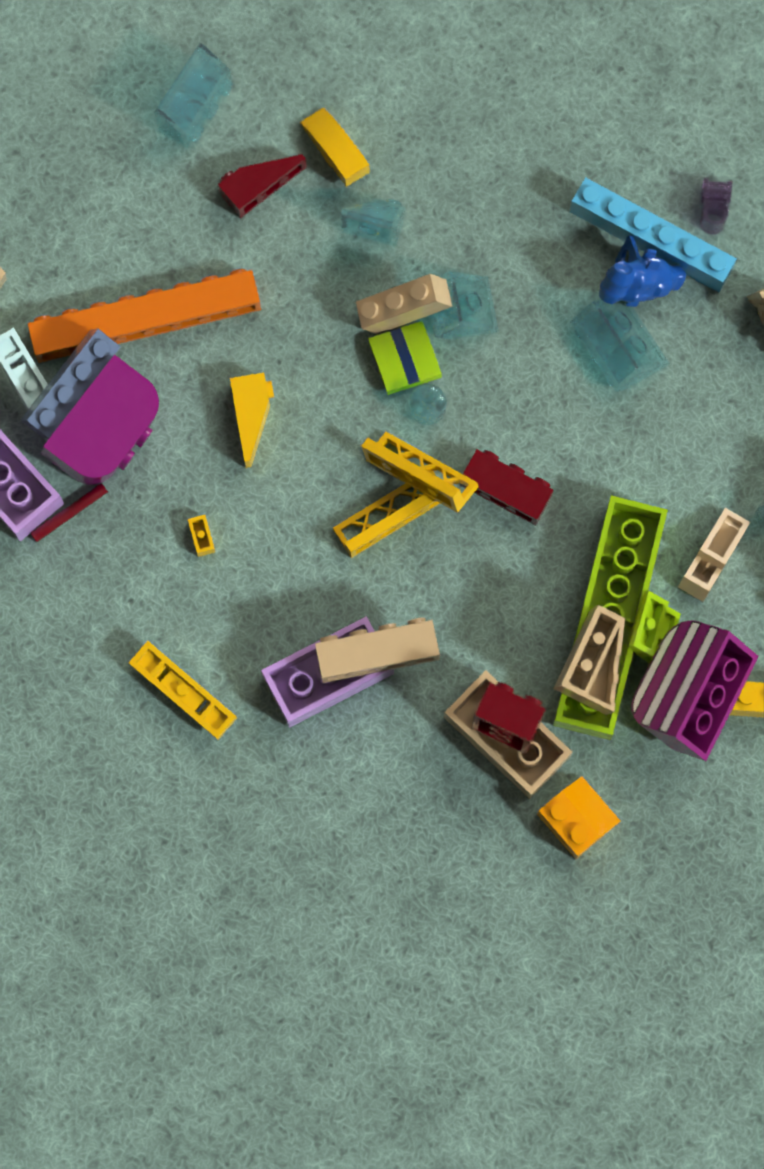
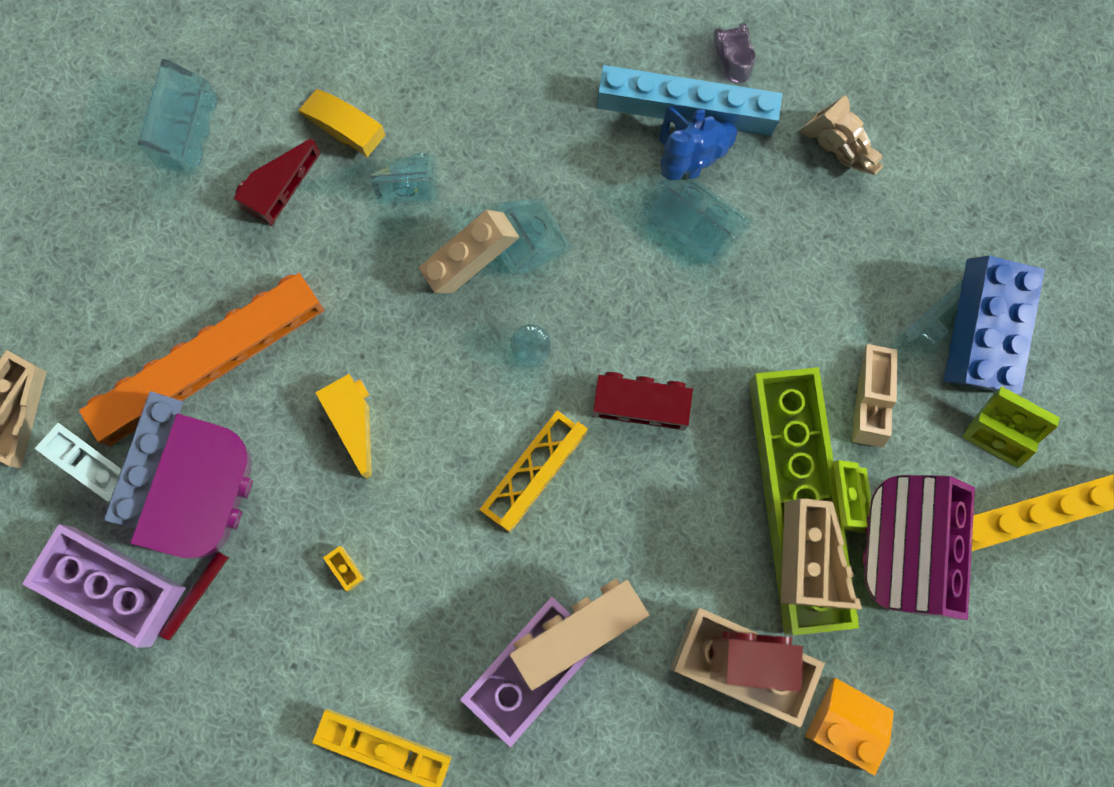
camera: 25 degrees left, 0 degrees up
yellow fence [361,432,479,513] -> none
lime slope [368,321,442,395] -> none

